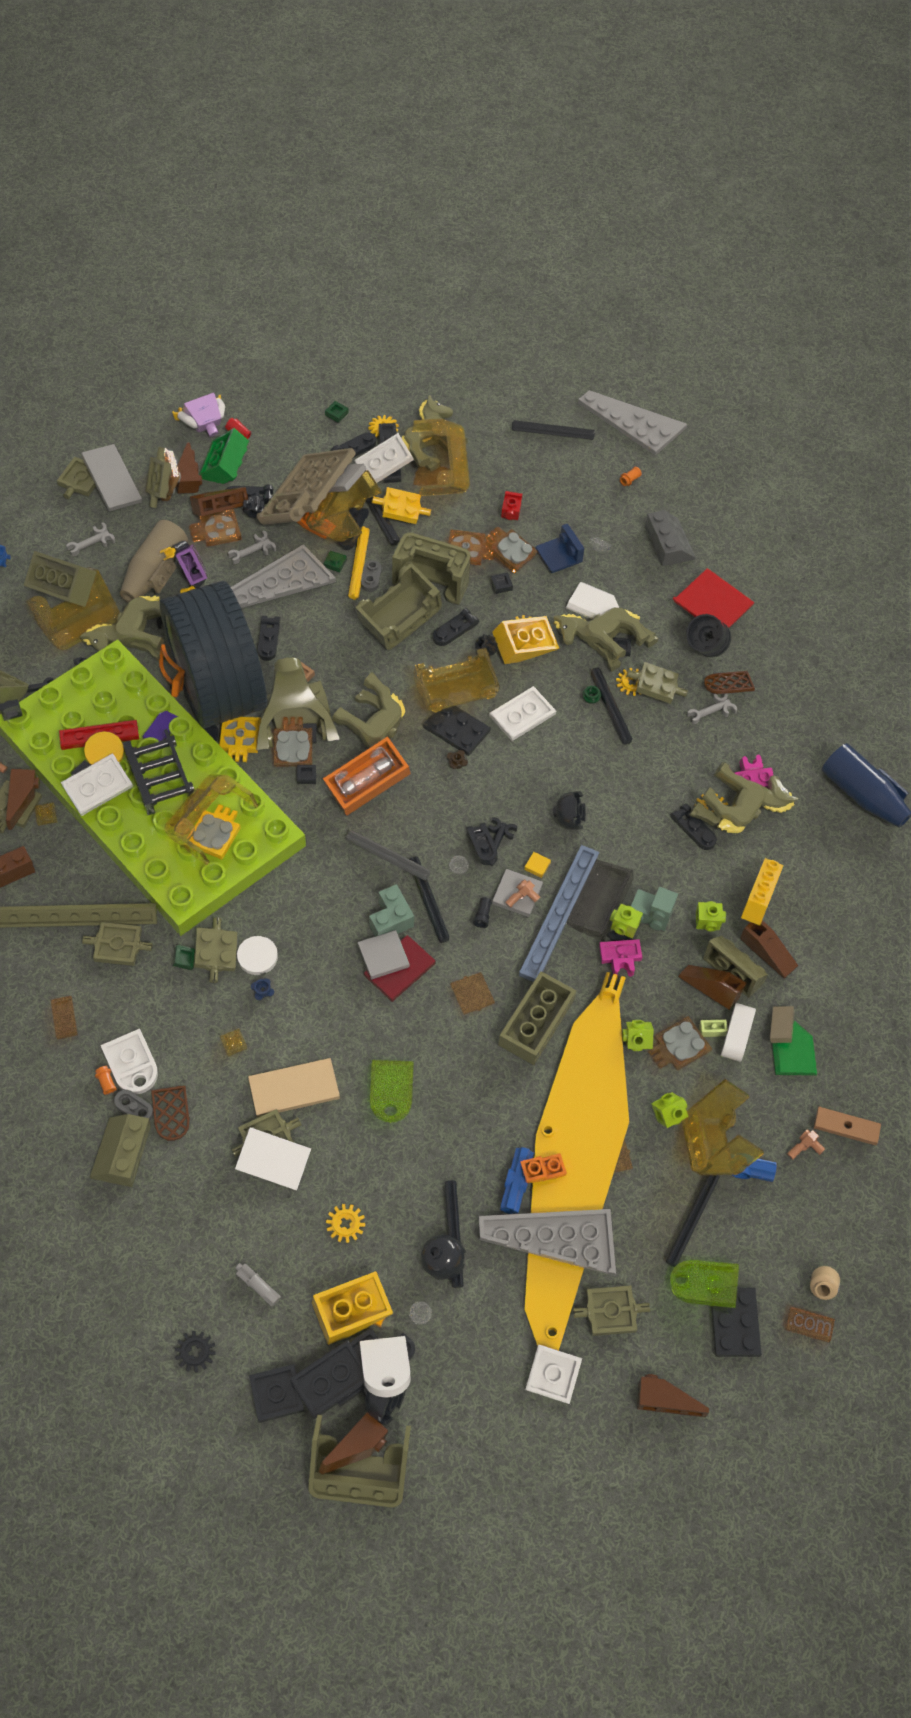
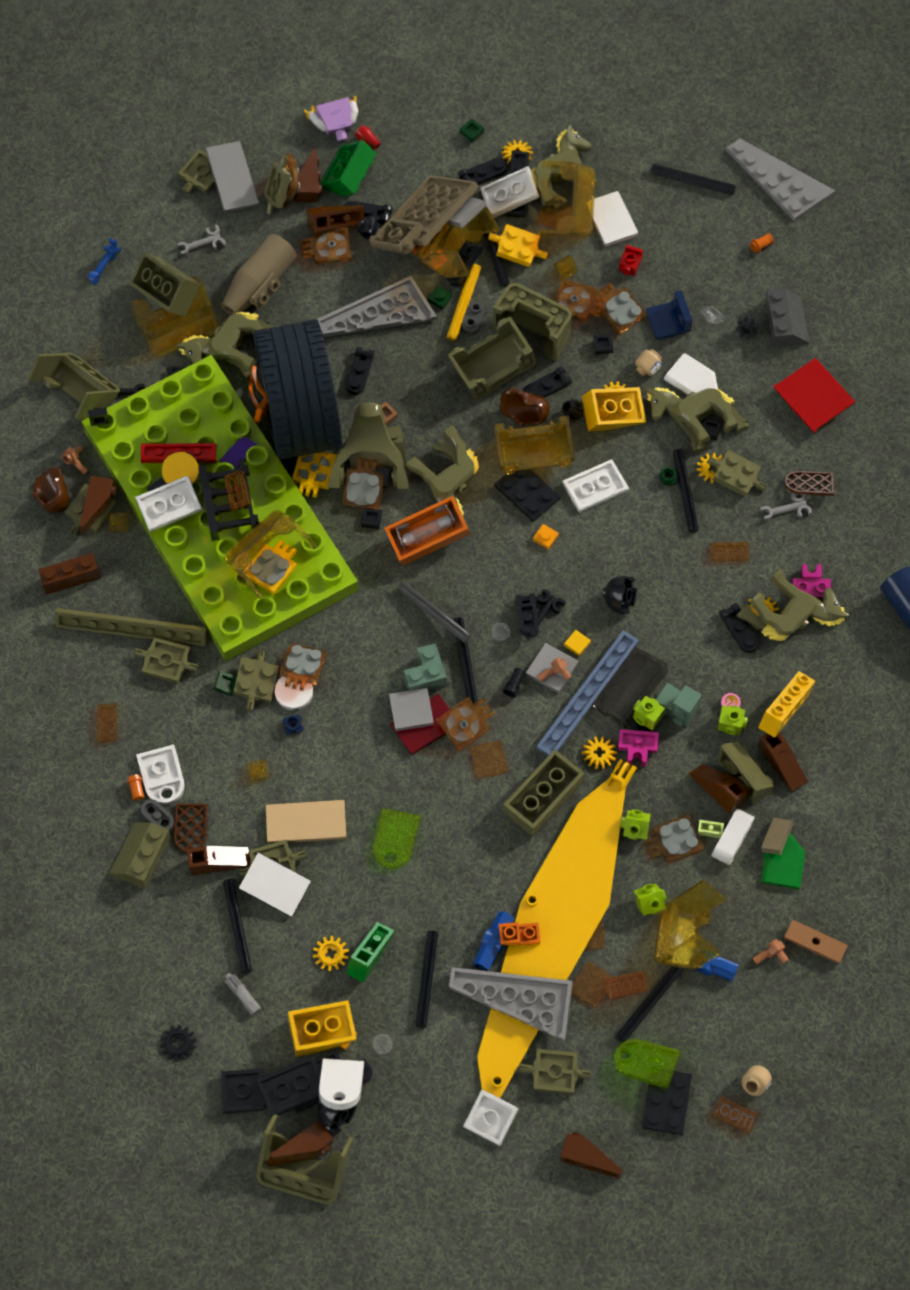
camera: 15 degrees right, 5 degrees up
torso [160,541,207,593] -> none
light grey bar [228,531,276,564] -> none
black cylinder [420,1234,466,1280] -> none
dark brown plate [447,750,468,769] -> none
black wheel [686,614,731,658] -> none
none -> slope [187,846,250,876]
none -> black axle [223,879,252,974]
none -> clear orange tile [224,470,250,511]
none -> piece [279,643,328,691]
none -> green slope [346,922,394,983]
none -> clear orange piece [436,697,494,751]
none -> reddish brown piece [499,388,550,426]
none -> light orange plate [533,524,559,550]
none -> clear yellow tile [554,255,577,281]
none -> clear orange piece [572,961,616,1008]
none -> yellow gear [582,737,617,769]
none -> white tile [585,191,638,247]
none -> clear orange tile [604,970,649,1000]
none -> tan head [635,349,662,377]
none -> clear orange tile [710,542,749,562]
none -> tile [721,693,741,708]
none -> black gear [735,315,759,340]

